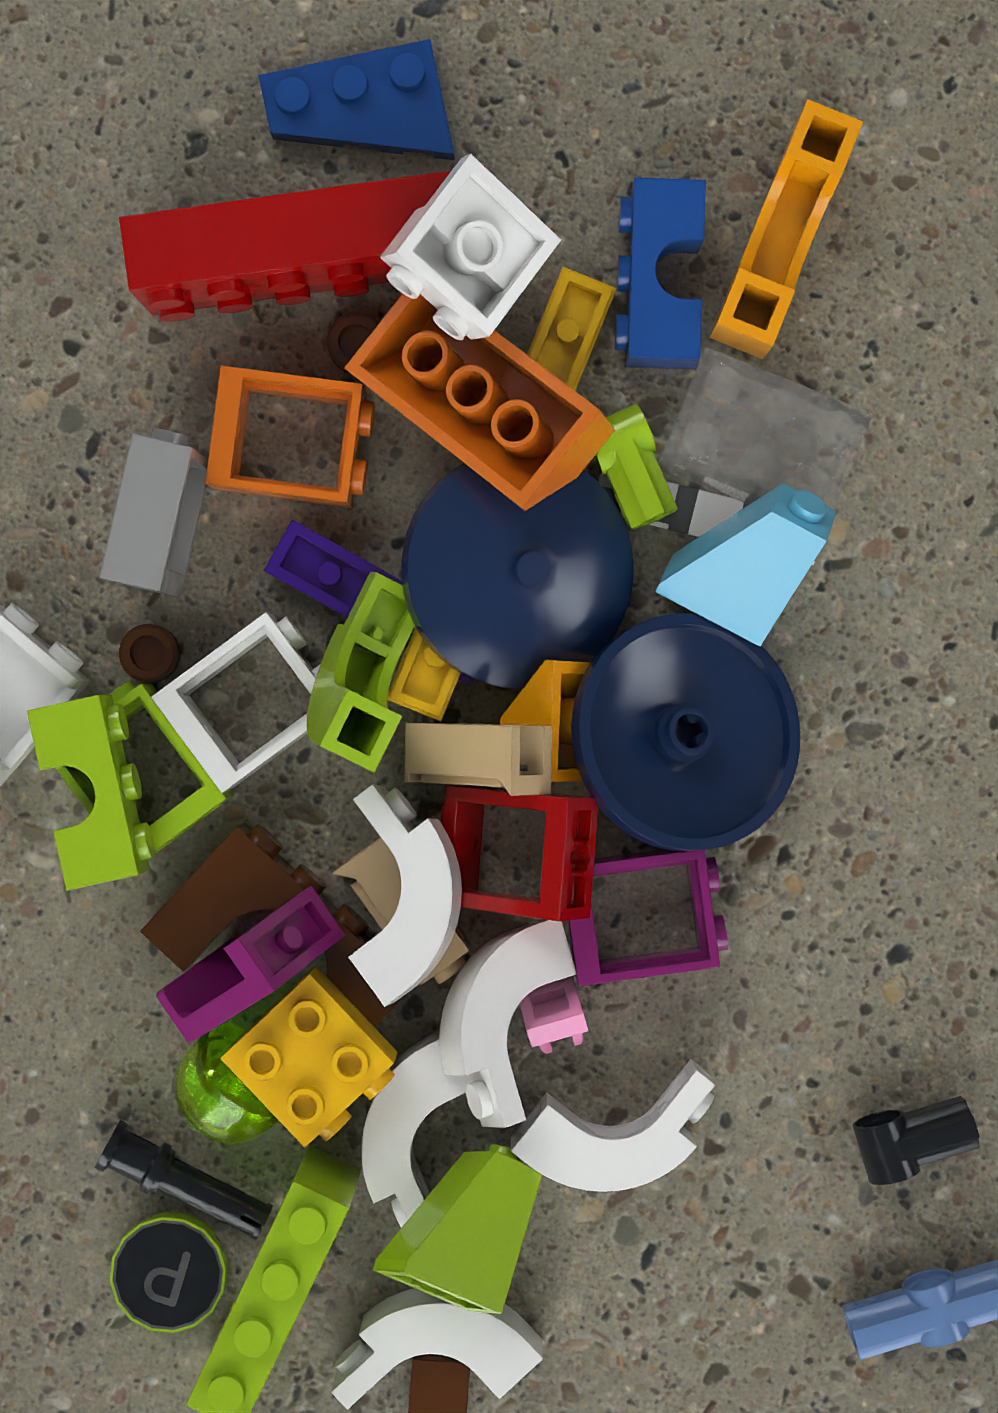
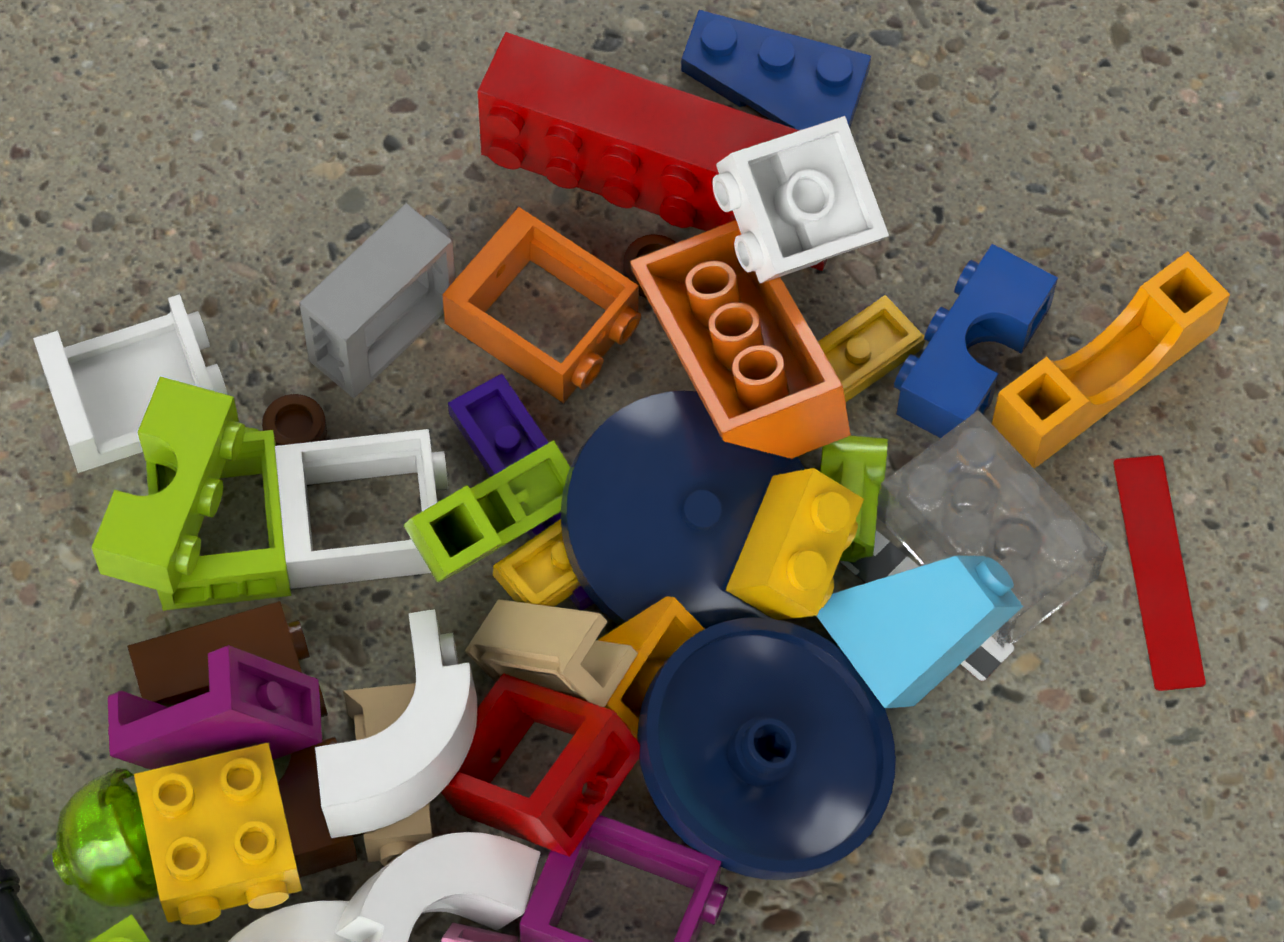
camera: 25 degrees right, 25 degrees down
none -> yellow brick [725,468,864,620]
none -> red sticker [1113,455,1206,691]

